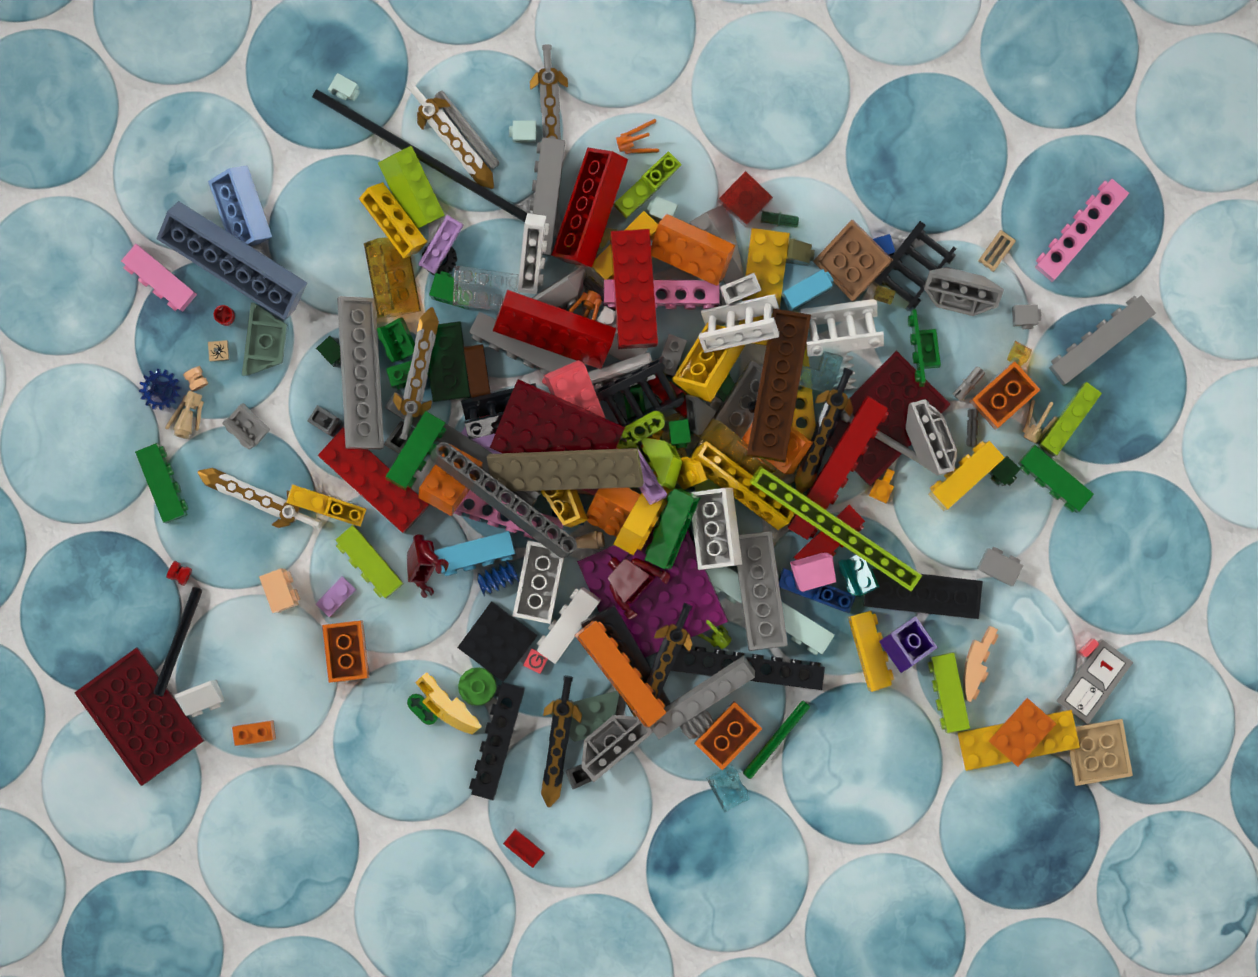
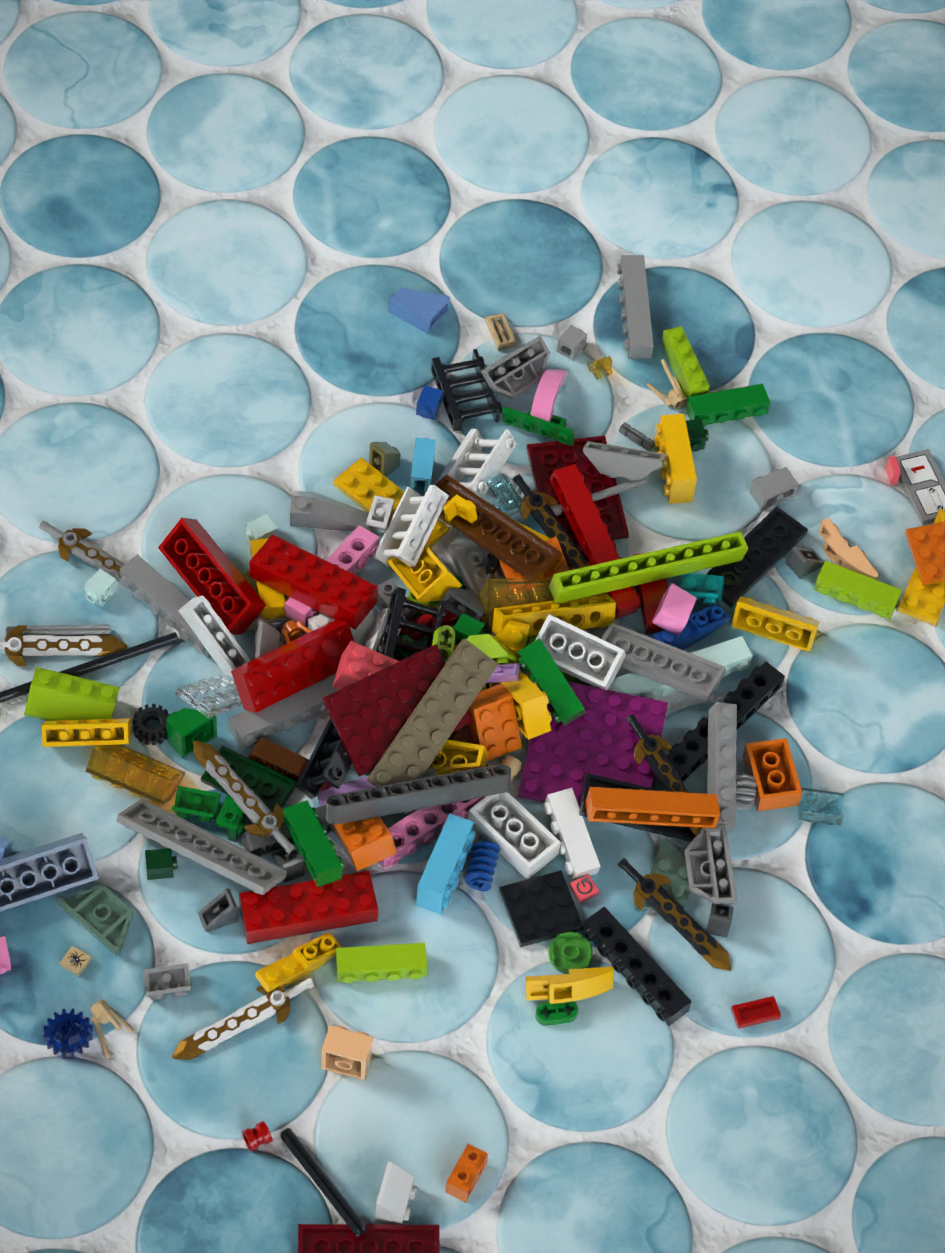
camera: 65 degrees left, 30 degrees down
green brick [135,443,188,523] -> none
tan cone [173,409,193,439] -> none
light nougat wheel [183,366,209,392] -> none
red wheel [213,305,235,326] -> none
lavender plate [316,576,356,617] -> none
orange brick [322,620,369,683] -> none
dark red torso [407,534,449,598] -> none
lavender tile [418,215,464,274] -> none
dark red torso [608,557,670,620] -> none
lime slope [613,151,682,219] -> none
orange plant [616,119,659,154] -> none
orange brick [651,214,736,286] -> none
lime plant [697,620,732,649] -> none
clear red brick [718,171,773,228] -> none
green axle [743,701,810,779] -> none
clear green axle [760,210,799,228] -> none
medium nougat plate [813,220,893,302] -> none
light orange plate [868,469,895,503] -> none
clear yellow slope [873,285,895,304] -> none
dark purple brick [879,616,938,673] -> none
light grey axle [952,366,985,402] -> none
orange brick [969,361,1041,430] -> none
bright pink brick [1035,179,1129,282] -> none
none -> medium blue slope [389,288,450,334]
none -> yellow bracket [443,494,478,523]
none -> bright pink slope [531,368,567,422]
none -> dark grey slope [788,546,824,579]

